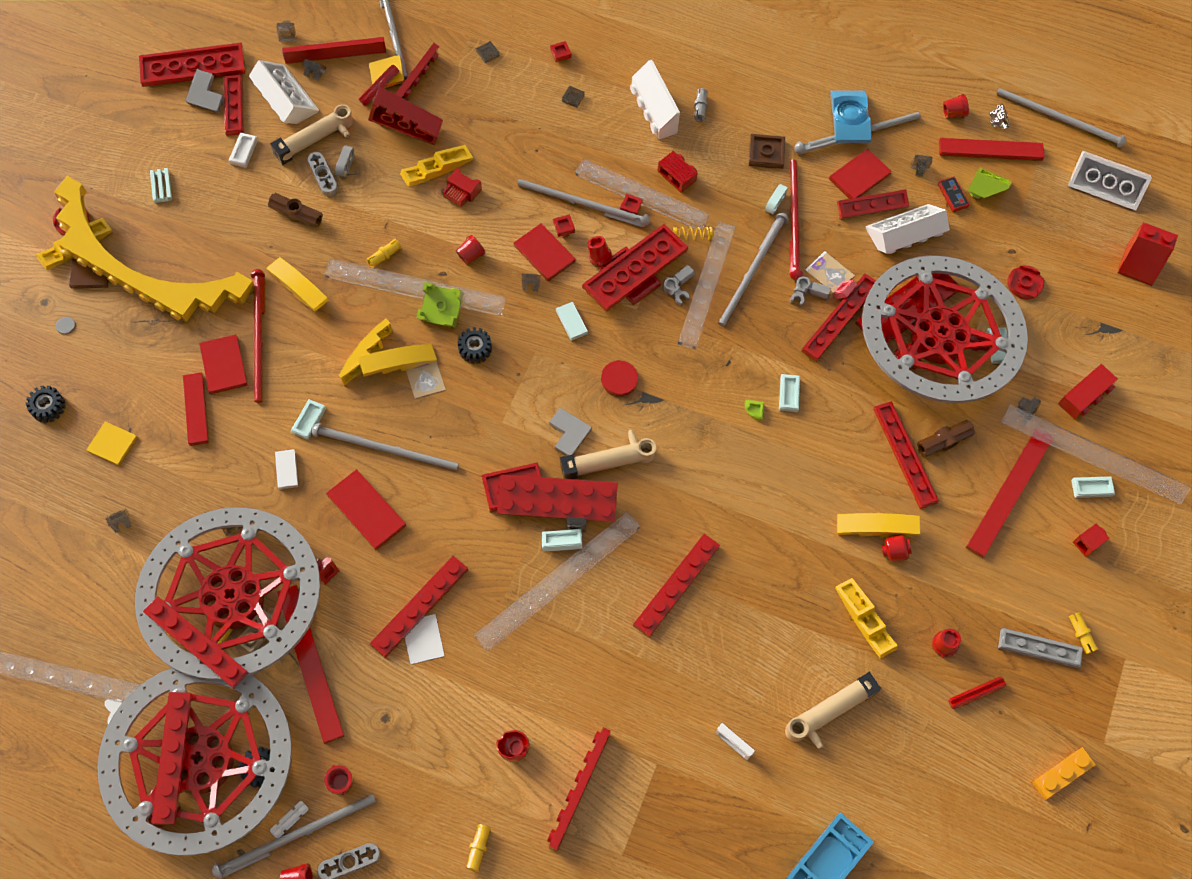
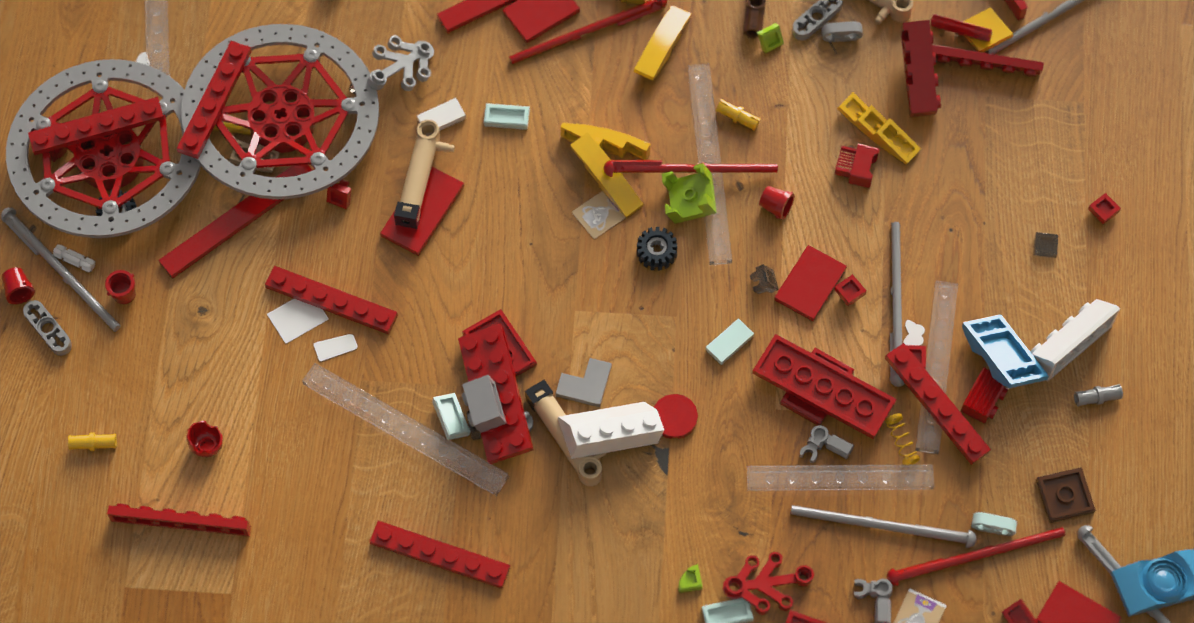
camera: 75 degrees right, 0 degrees up
light grey bar [312,423,459,471] -> none
clear smoke tile [476,41,500,63] -> none
red piece [587,236,613,266] -> none
none -> white sticker [313,334,358,361]
none -> light grey plant [368,36,434,91]
none -> tan piece [394,120,455,229]
none -> light grey brick [462,375,506,433]
none -> white slope [558,402,664,459]
none -> red bar [603,160,778,177]
none -> red plant [722,552,814,615]
none -> lime tile [757,23,784,53]
none -> red plate [885,343,991,465]
none -> white sticker [903,320,925,346]
none -> dark azure slope [962,315,1049,388]

